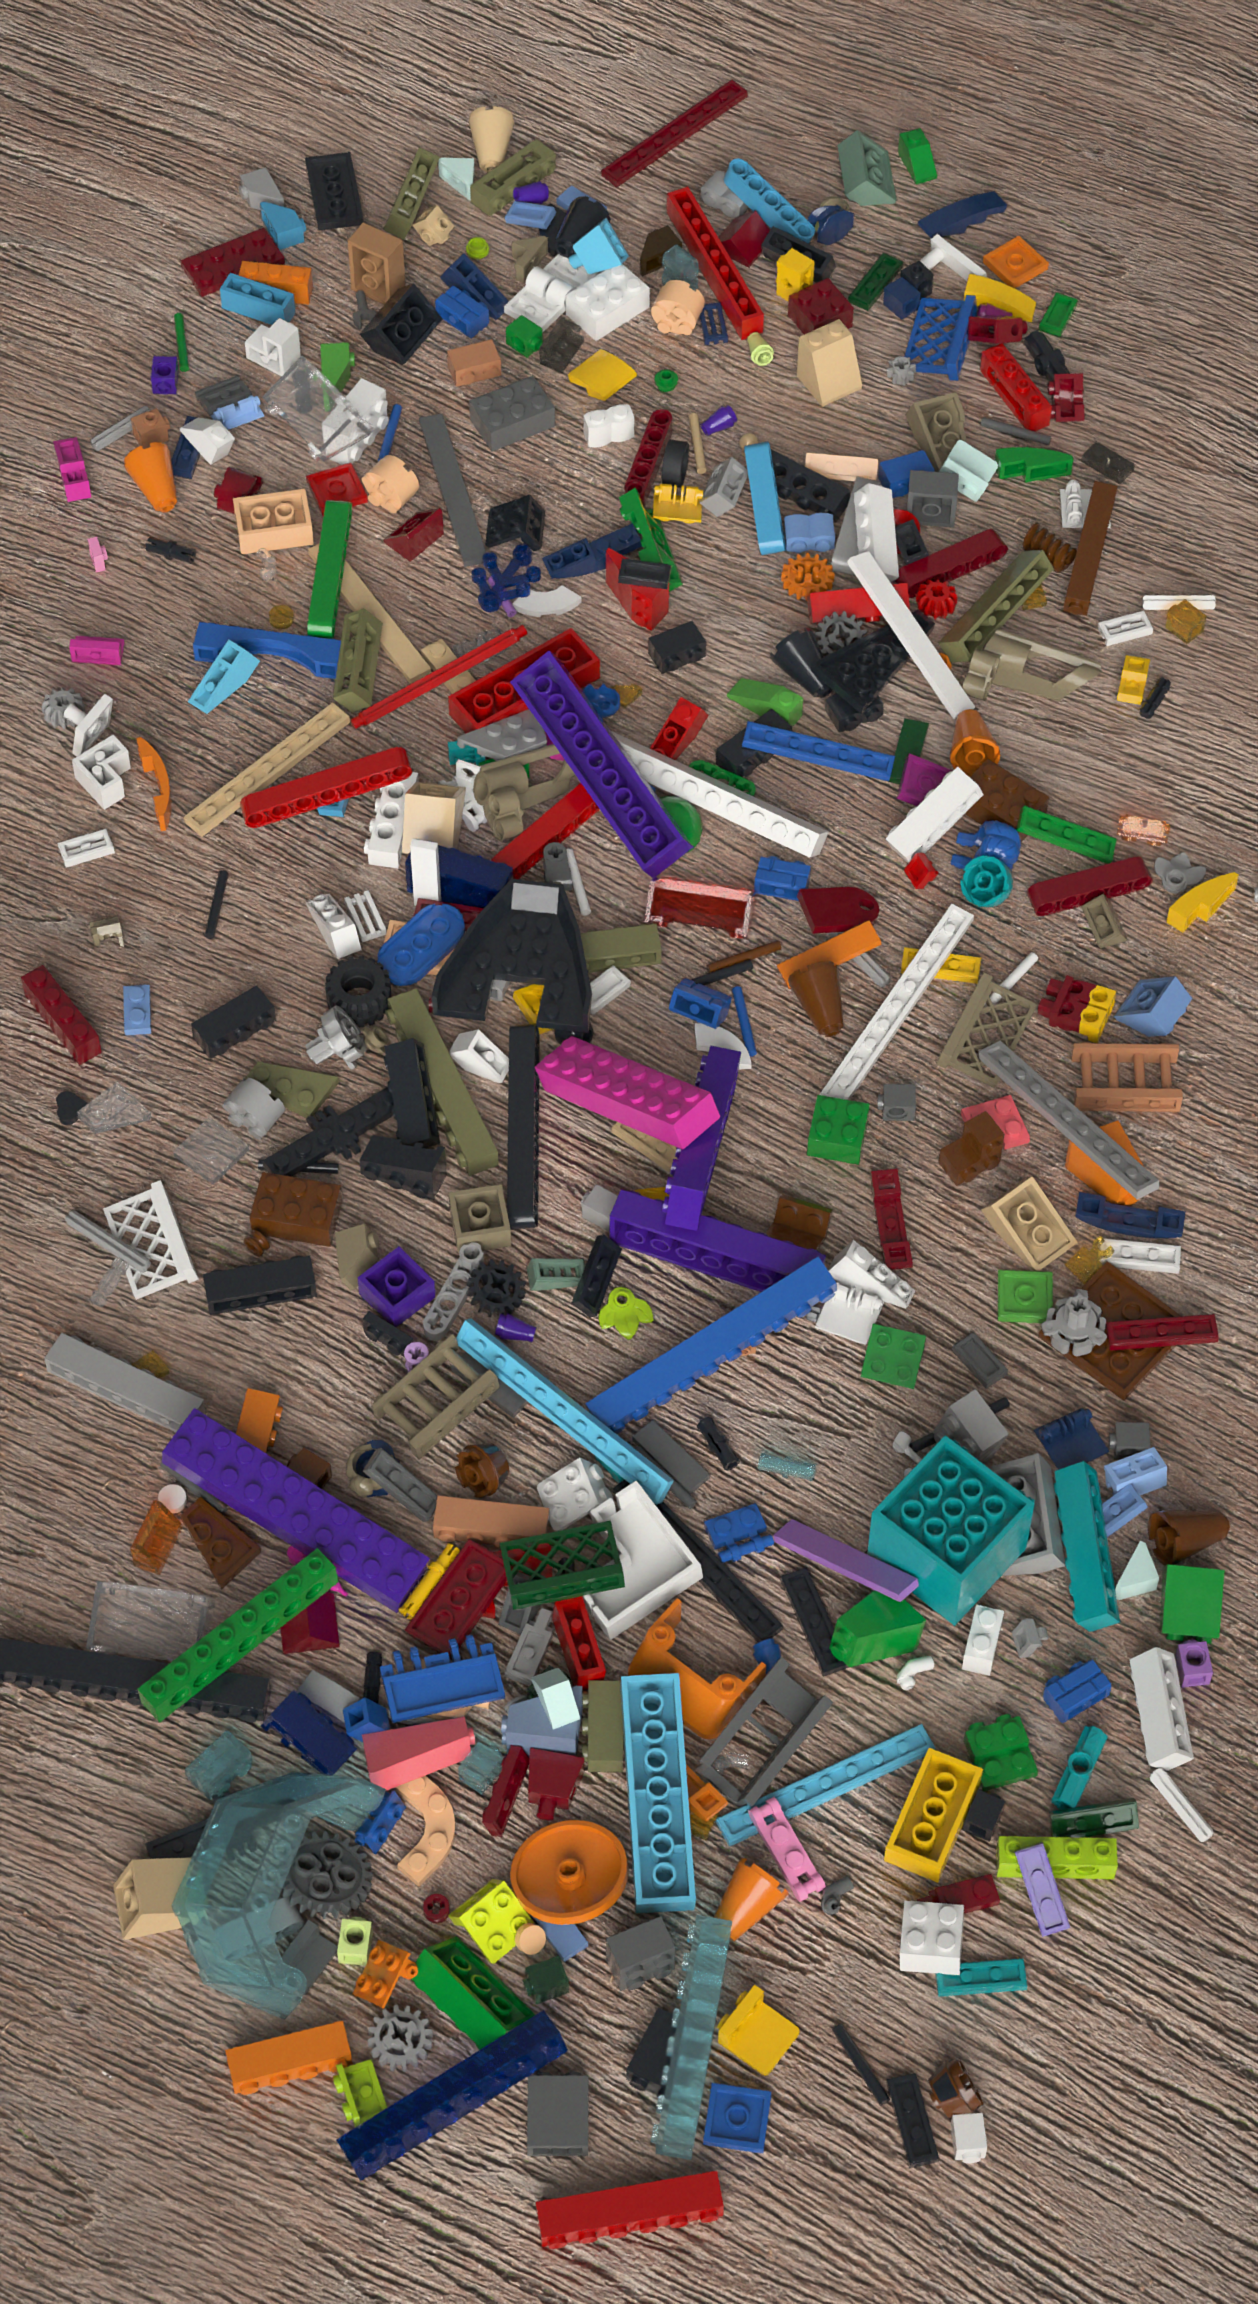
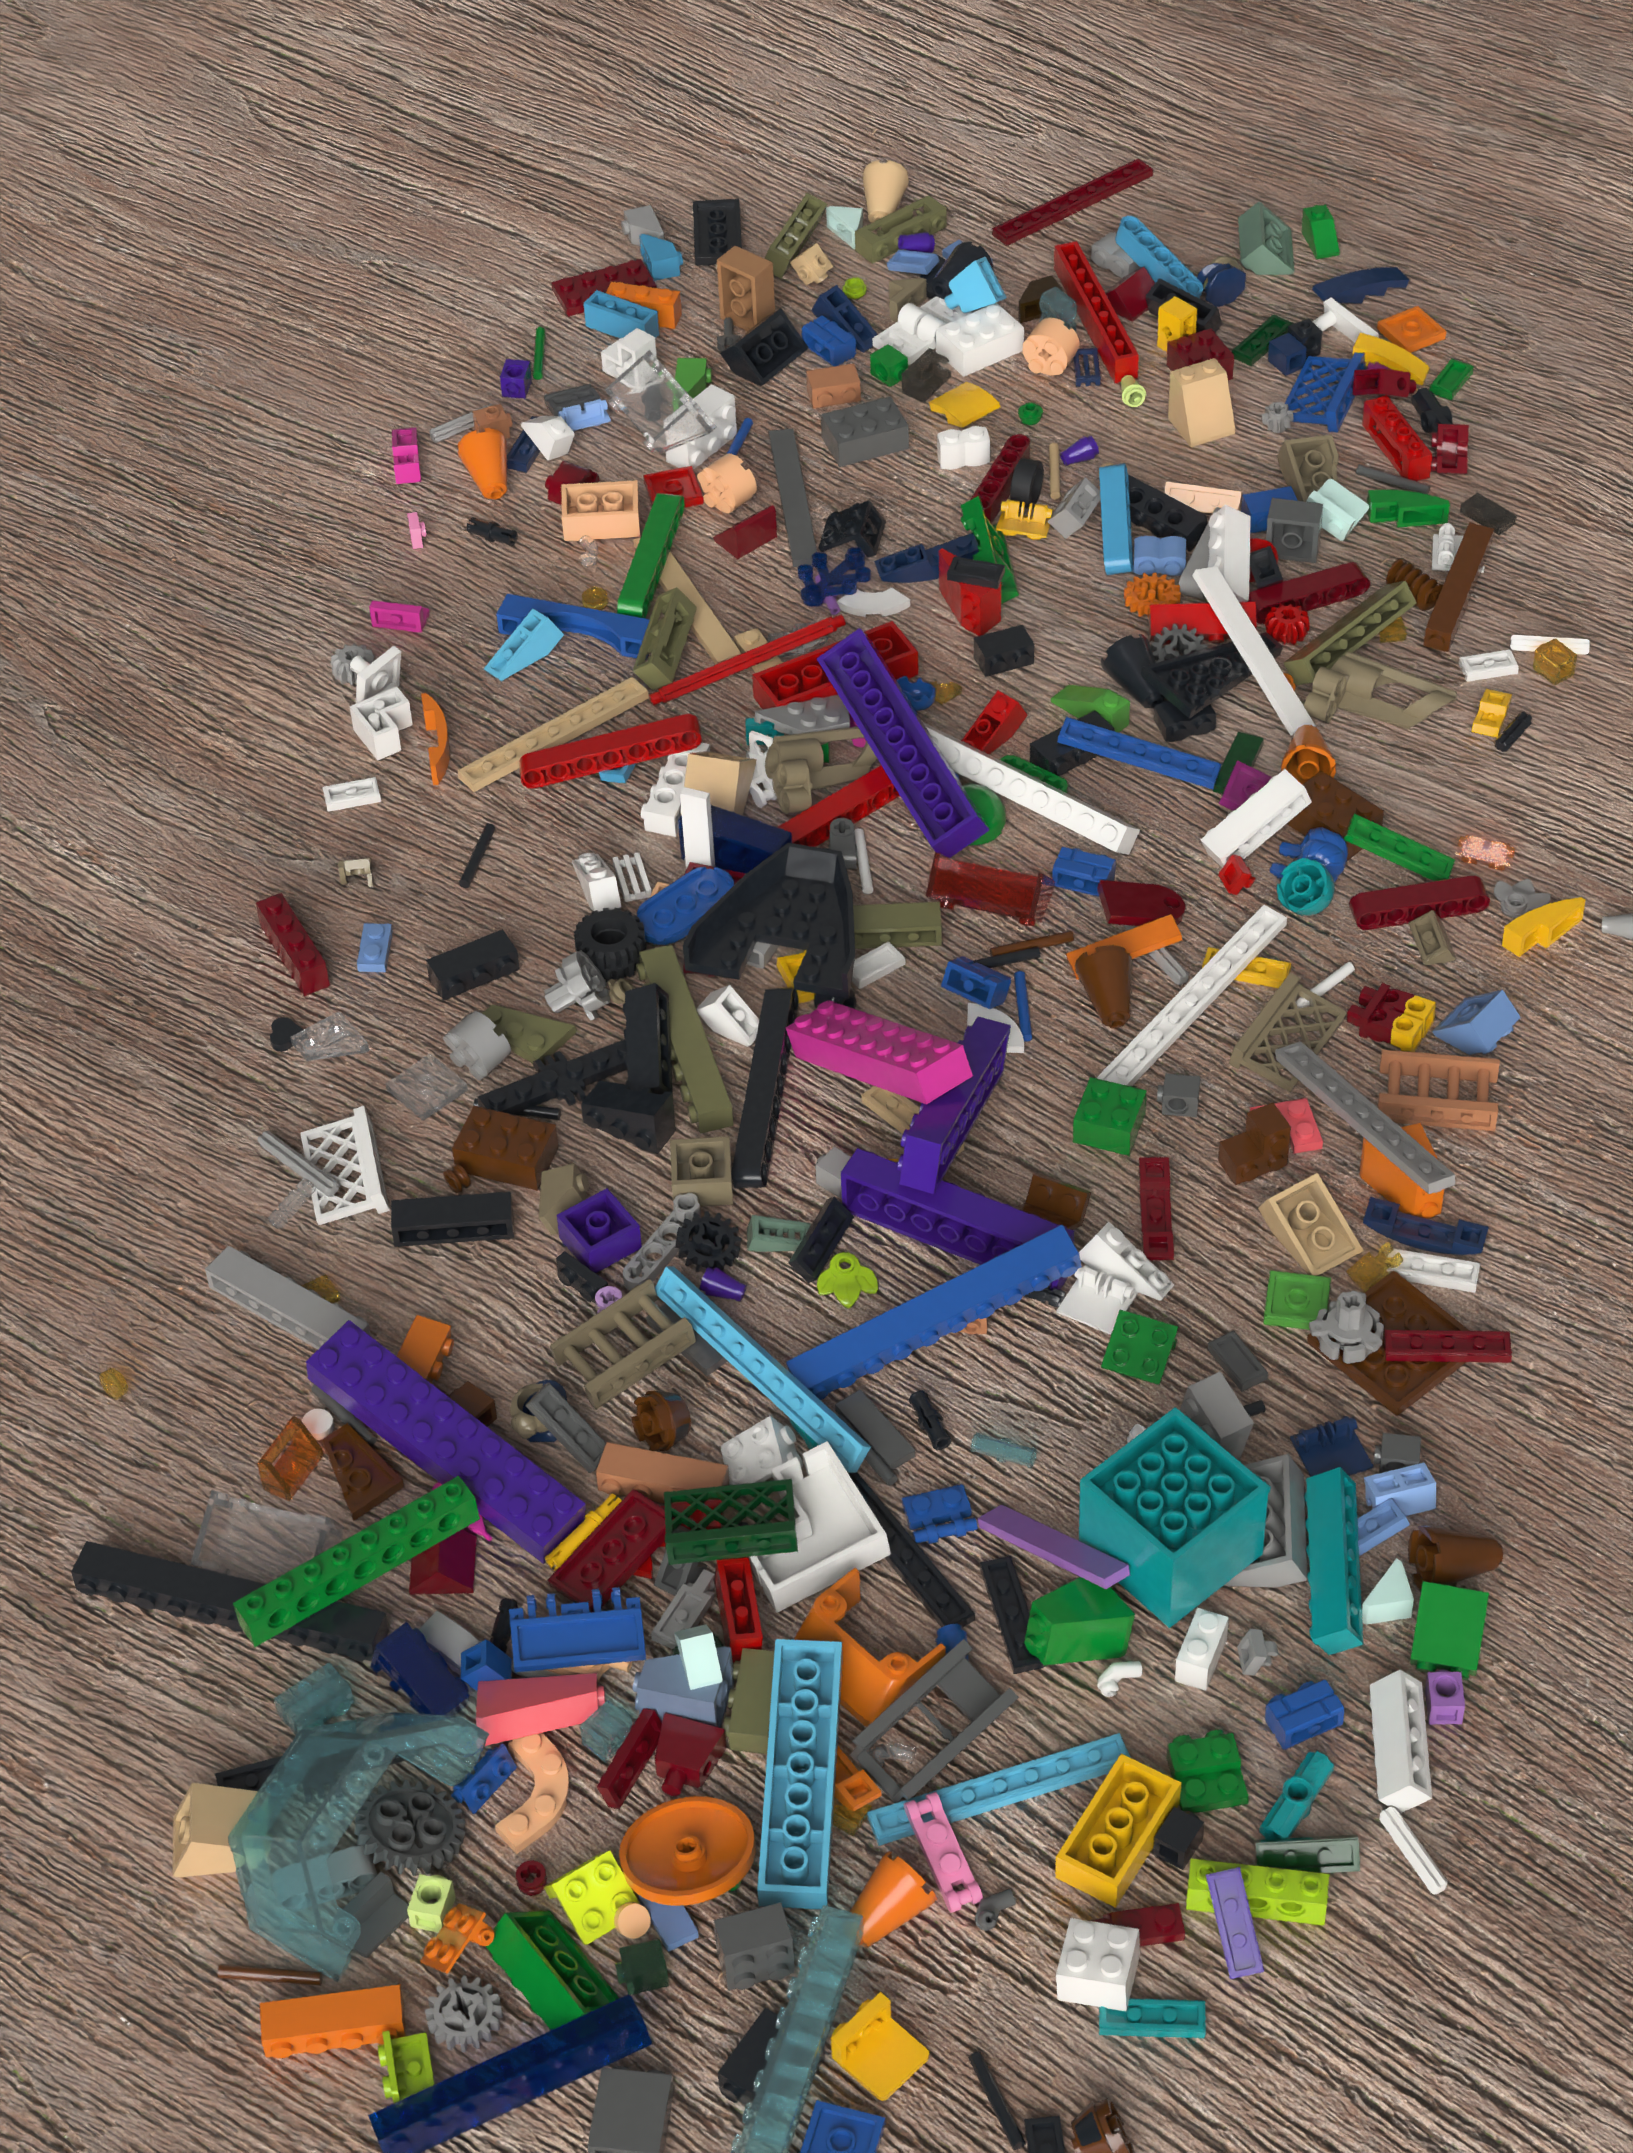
camera: 10 degrees right, 10 degrees down
none -> reddish brown bar [217,1964,323,1986]

